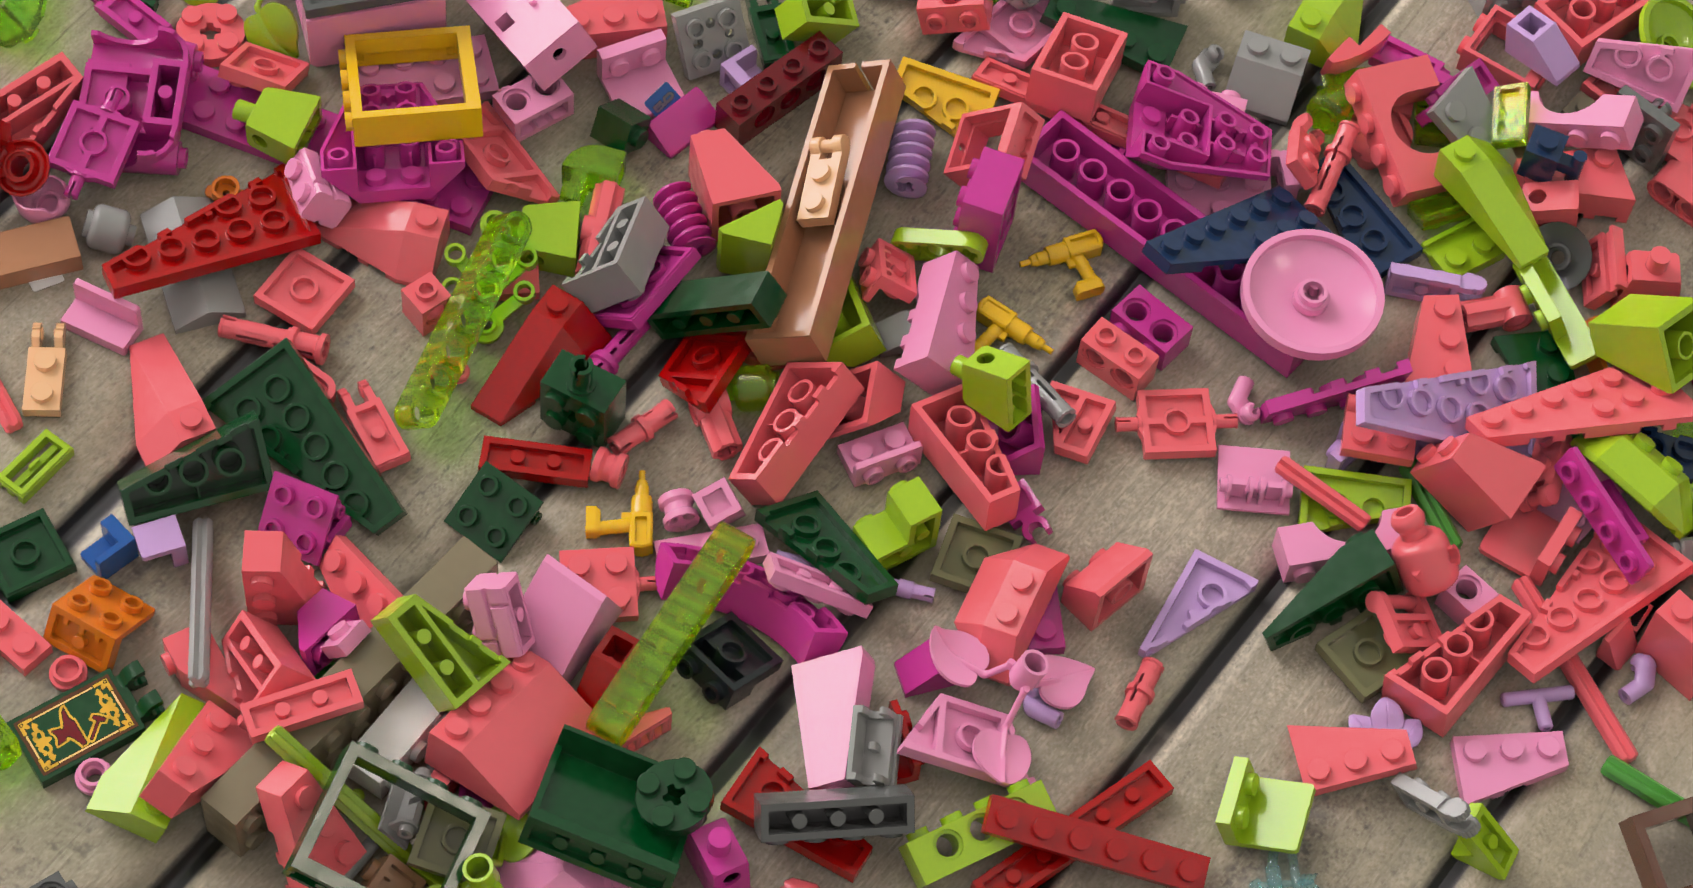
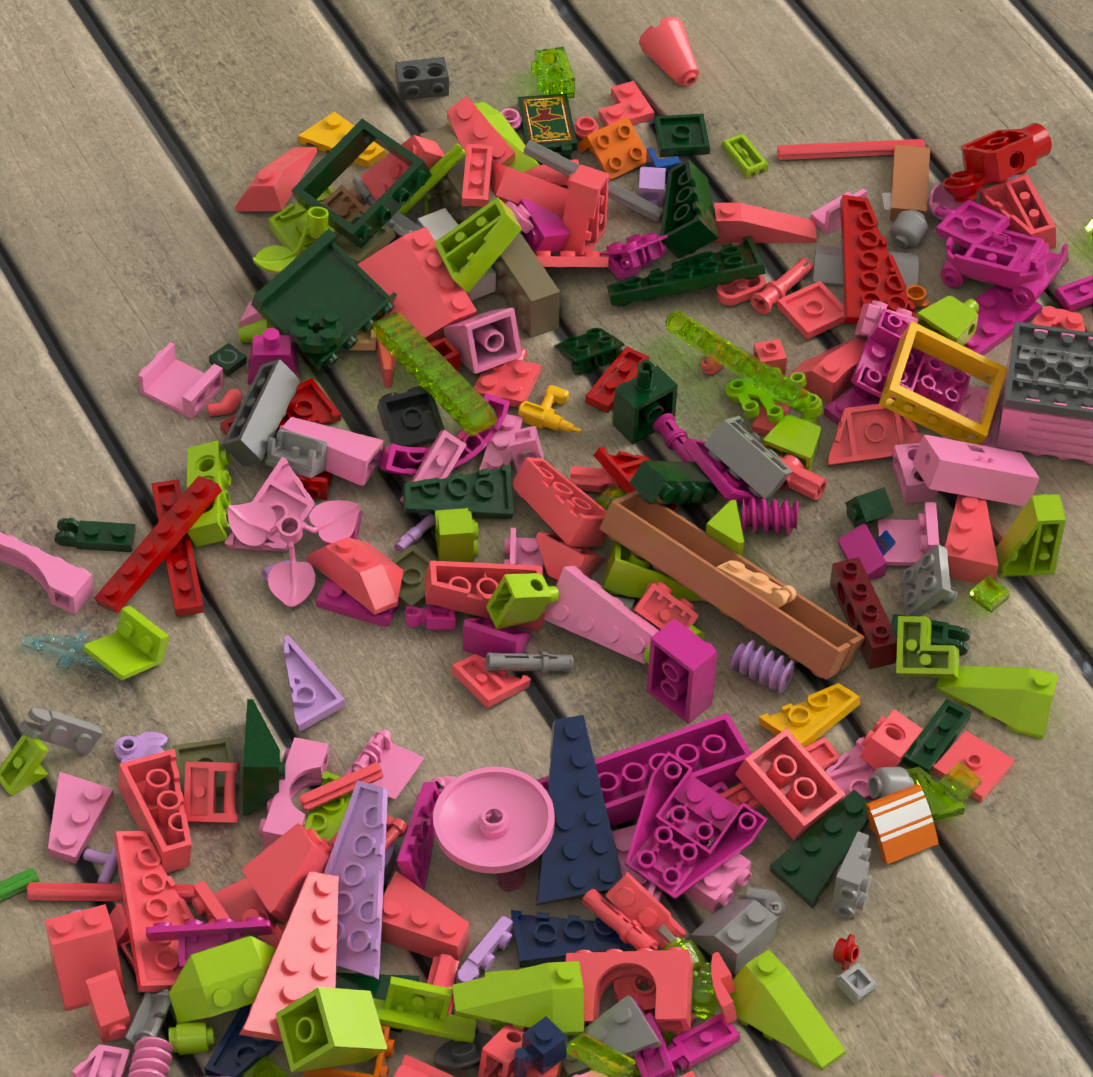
camera: 120 degrees right, 10 degrees down
light nougat hinge [22,323,67,417] -> none
coral plate [218,41,310,93] -> none
coral hinge [336,379,411,473] -> none
bright pink brick [463,572,535,658] -> none
red wedge [471,284,612,426] -> none
clear neon green brick [560,145,626,212] -> none
coral wheel [589,446,629,490] -> none
coral pin [607,399,678,455] -> none
bright pink wheel [658,488,700,532] -> none
coral slope [688,128,782,242] -> none
lavender panel [719,45,762,94] -> none
coral window [943,102,1045,187] -> none
yellow piece [974,295,1054,355] -> none
yellow piece [1019,229,1105,301] -> none
coral slope [1060,542,1153,632] -> none
coral brick [1076,317,1160,401] -> none
dark pink brick [1109,284,1193,371] -> none
coral plate [1114,388,1238,460] -> none
coral pin [1115,657,1165,731] -> none
coral wing [1287,725,1417,796] -> none
coral piece [1391,504,1461,597] -> none
bright pink brick [1434,565,1499,626] -> none

